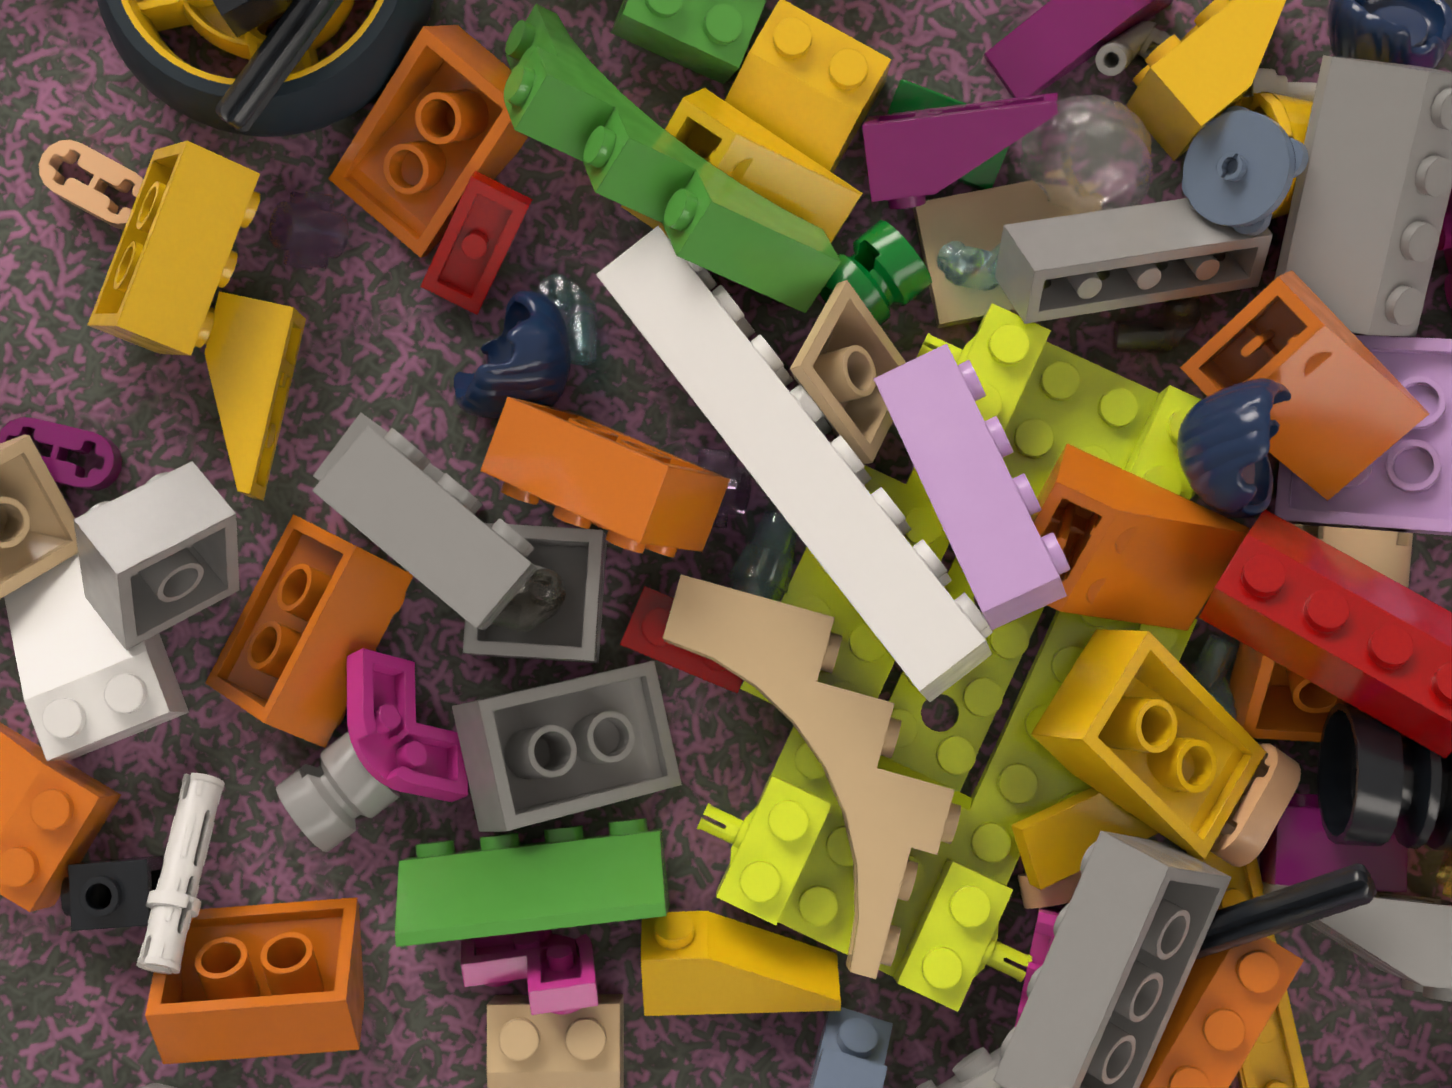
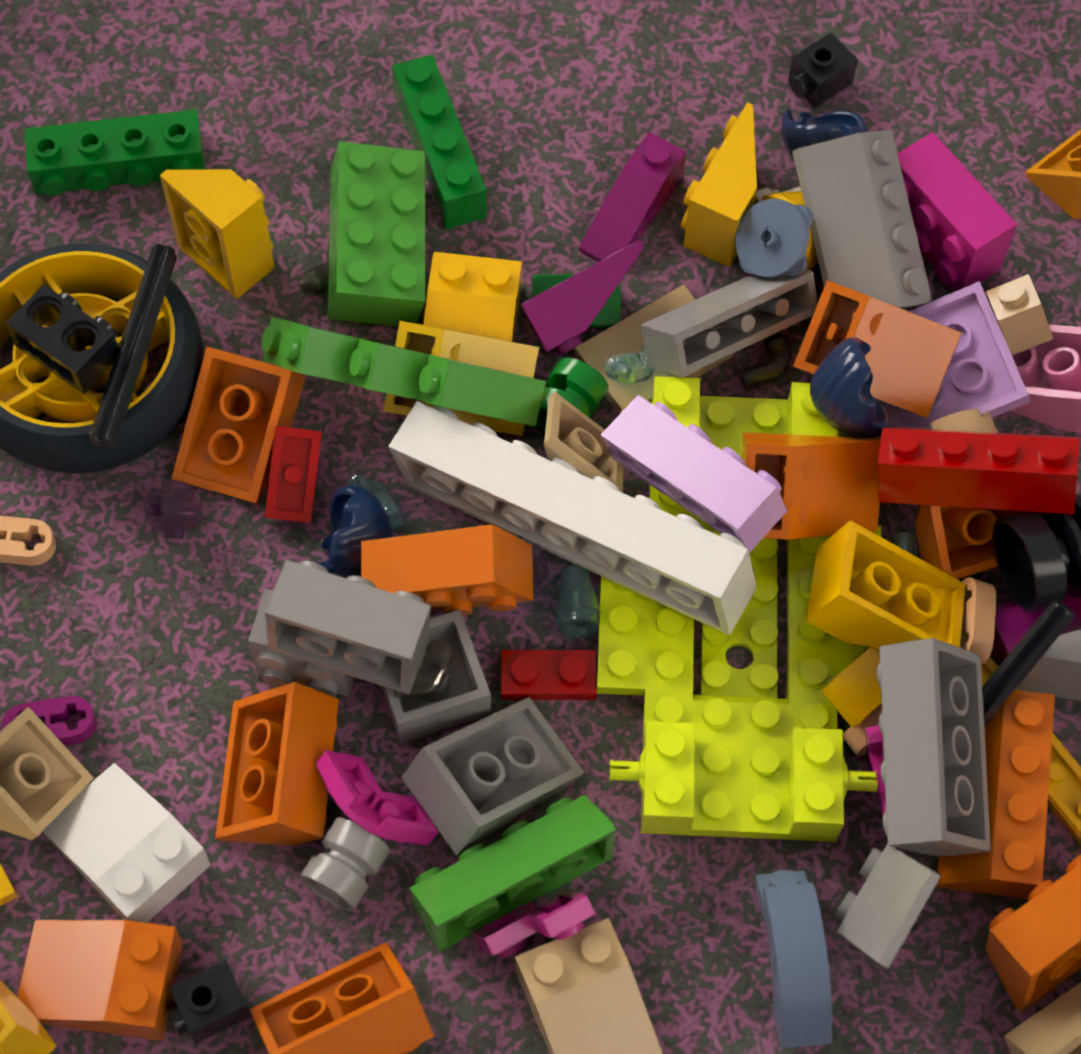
camera: 25 degrees left, 20 degrees down
light grey brick [73,461,239,650] -> none
yellow brick [87,141,260,356] -> none
white pin [136,773,225,974] -> none
yellow slope [204,291,306,501] -> none
yellow slope [641,911,841,1016] -> none
tan arch [663,575,961,979] -> none
clear piece [1020,95,1153,214] -> none
light grey arm [1095,21,1170,76] -> none

